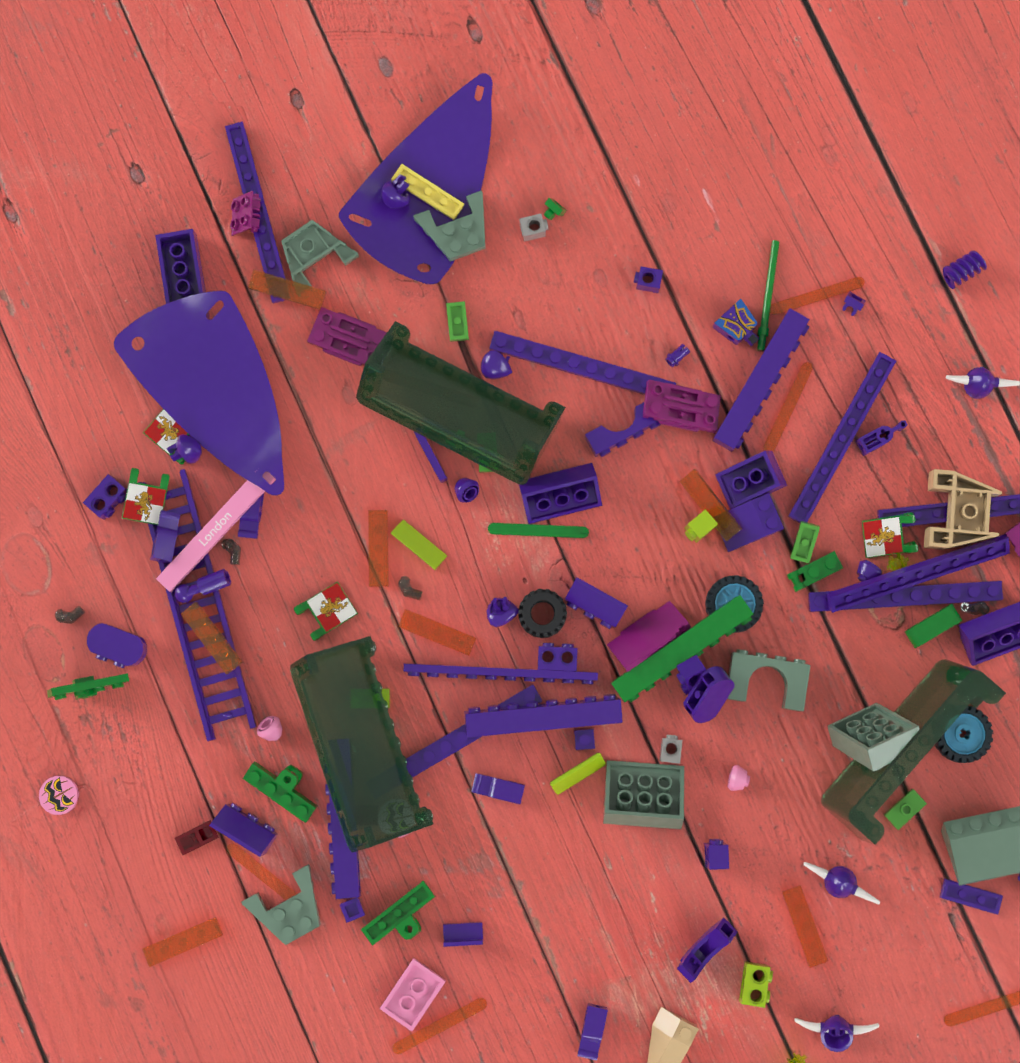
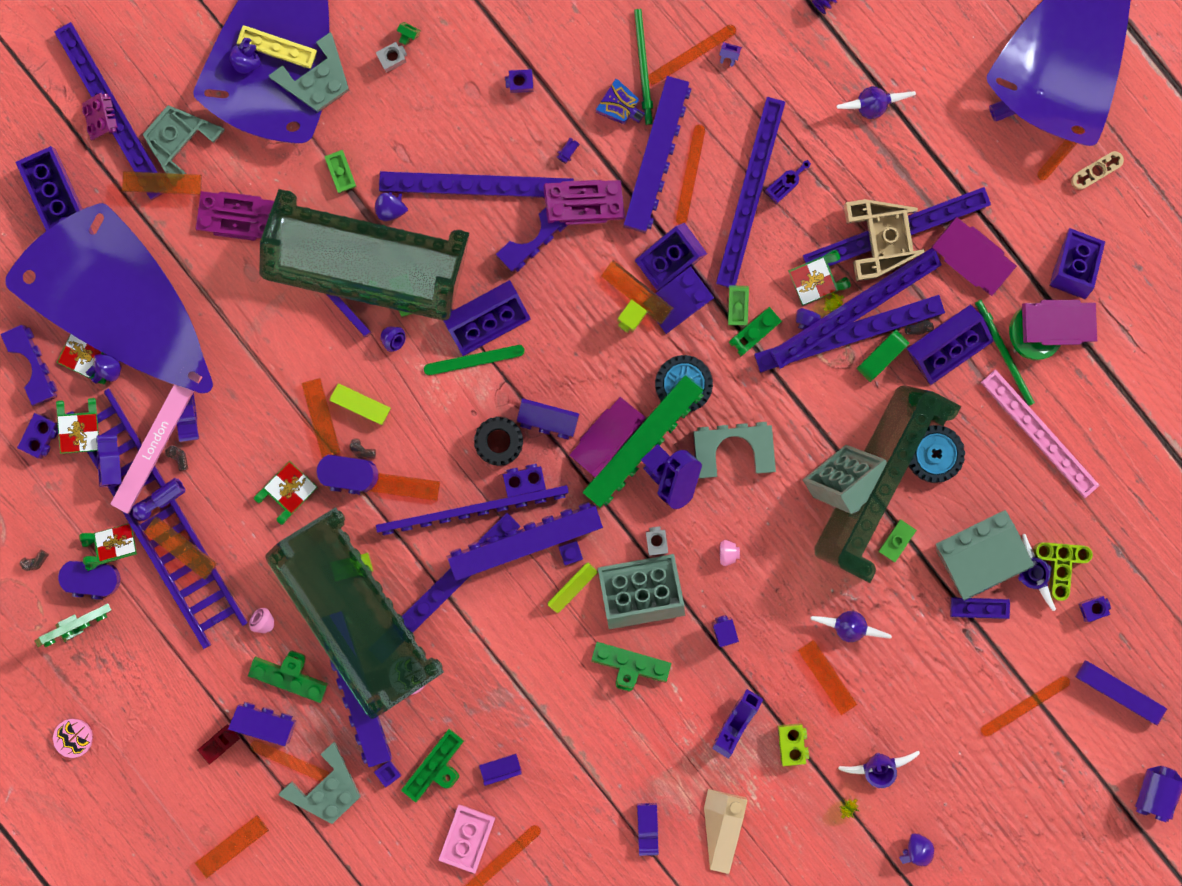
camera: 20 degrees left, 5 degrees up
dark purple piece [471,773,525,804] -> none
dark purple piece [486,597,519,627] -> none
none -> dark purple arch [0,325,58,406]
none -> flag [79,524,137,571]
none -> dark purple brick [317,455,378,495]
none -> green plate [591,642,672,692]

